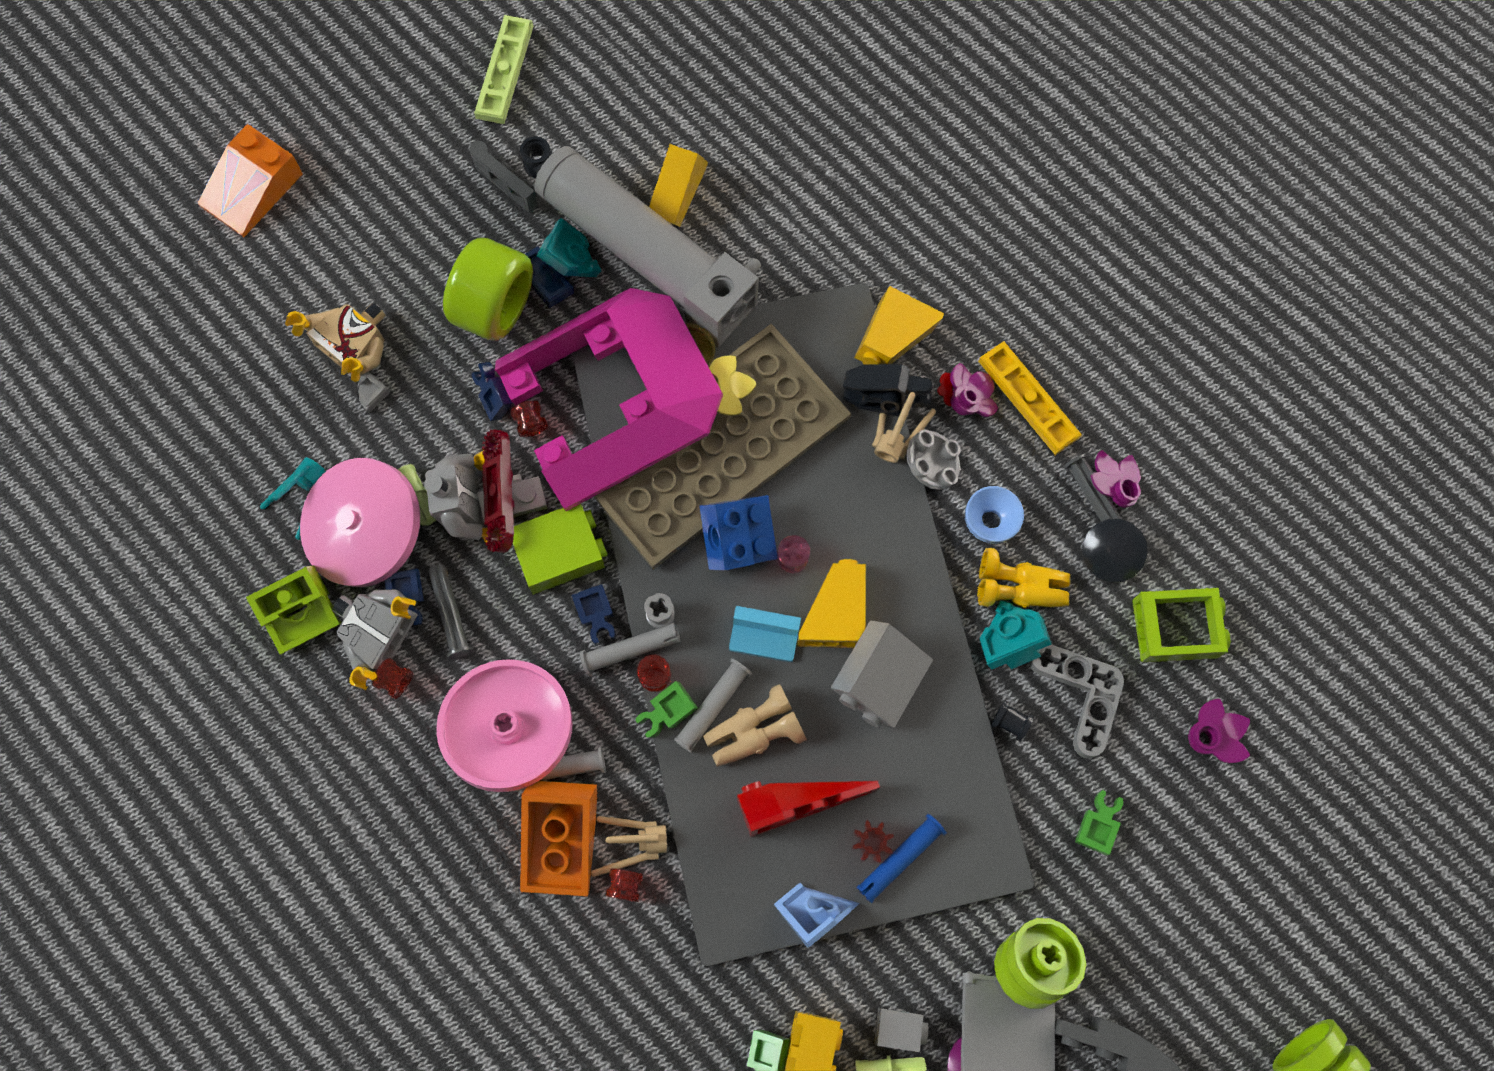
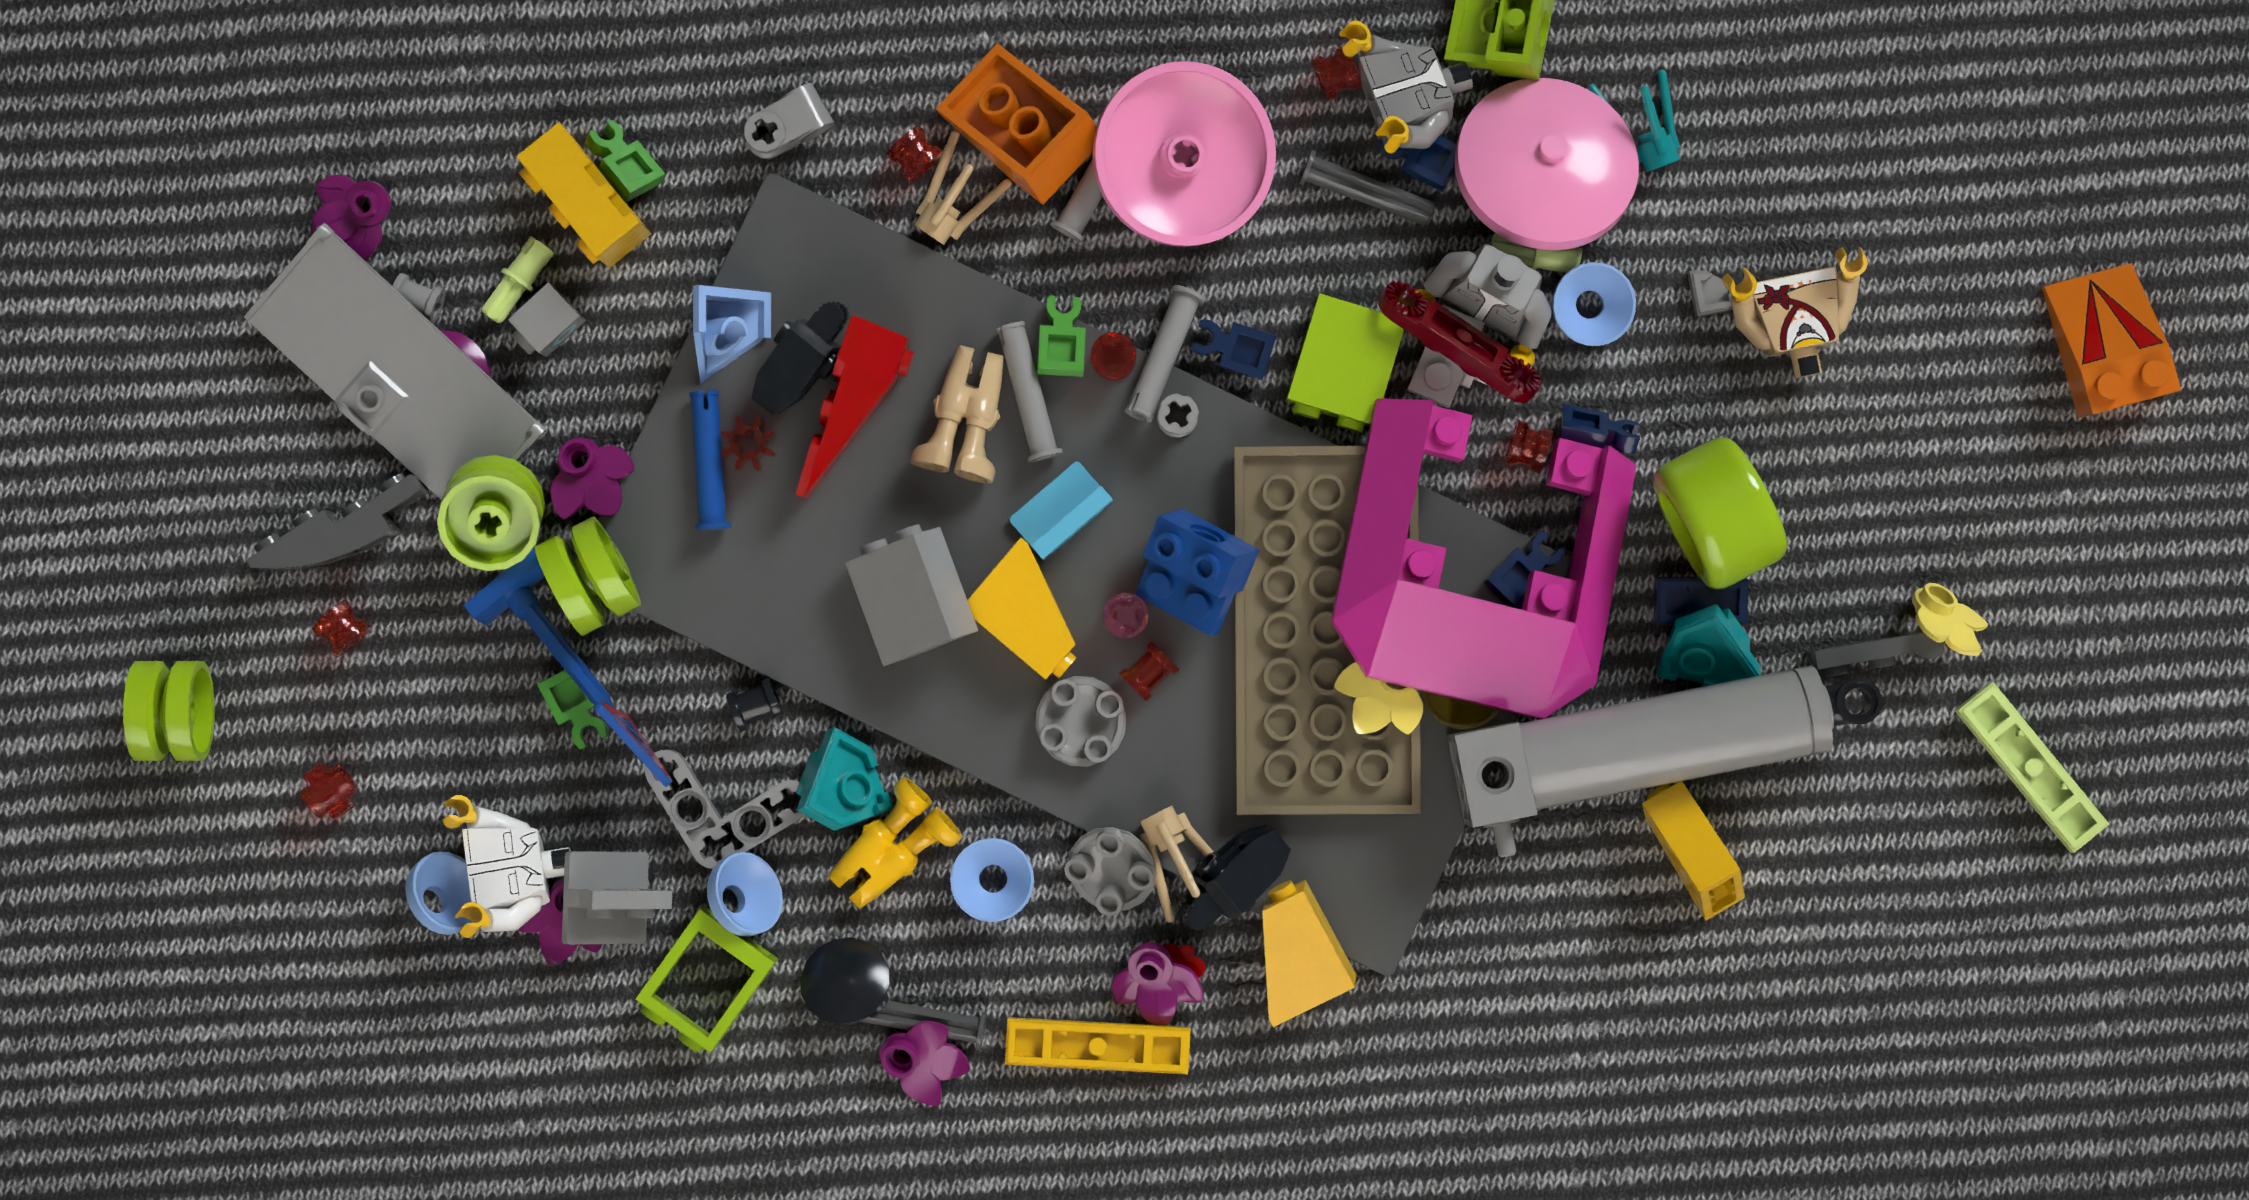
camera: 130 degrees right, 15 degrees up
none -> clear red gear [299,763,358,819]
none -> clear red wheel [312,600,371,657]
none -> light blue piece [405,851,472,935]
none -> white torso [443,795,571,938]
none -> blue piece [463,546,673,787]
none -> lime wheel [535,517,641,636]
none -> magenta plate [550,437,635,520]
none -> light grey bracket [562,851,672,945]
none -> light blue piece [707,852,783,936]
none -> light grey piece [744,83,834,159]
none -> black hinge [751,301,850,415]
none -> light grey dish [1035,676,1126,767]
none -> clear red bush [1119,641,1180,701]
none -> dark blue plate [1483,531,1565,610]
none -> light blue piece [1552,262,1636,346]
none -> light yellow plate [1912,583,1988,656]

